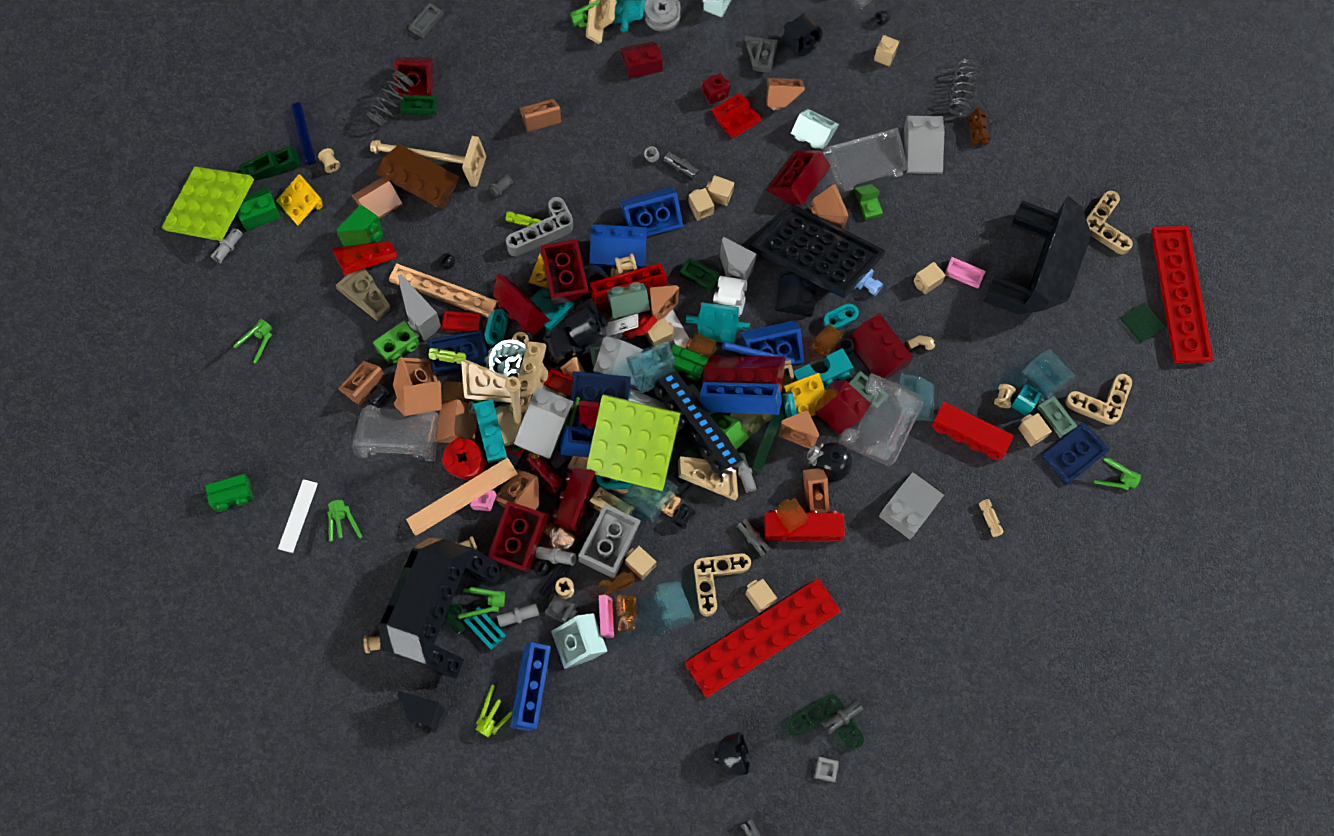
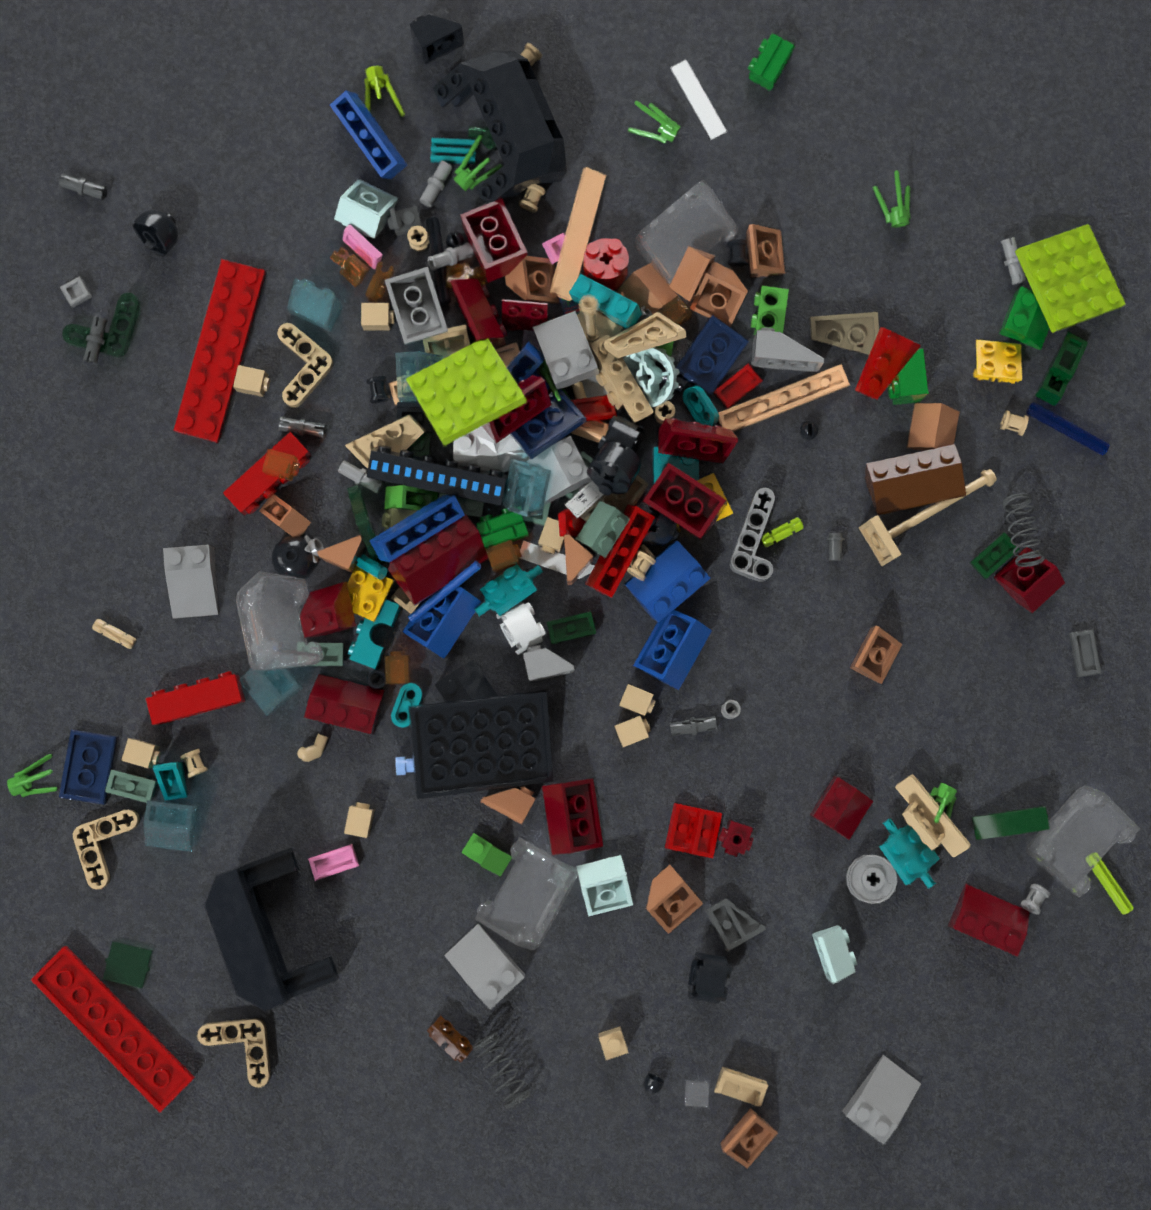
camera: 140 degrees right, 15 degrees up
lime axle [428,348,466,364] -> none

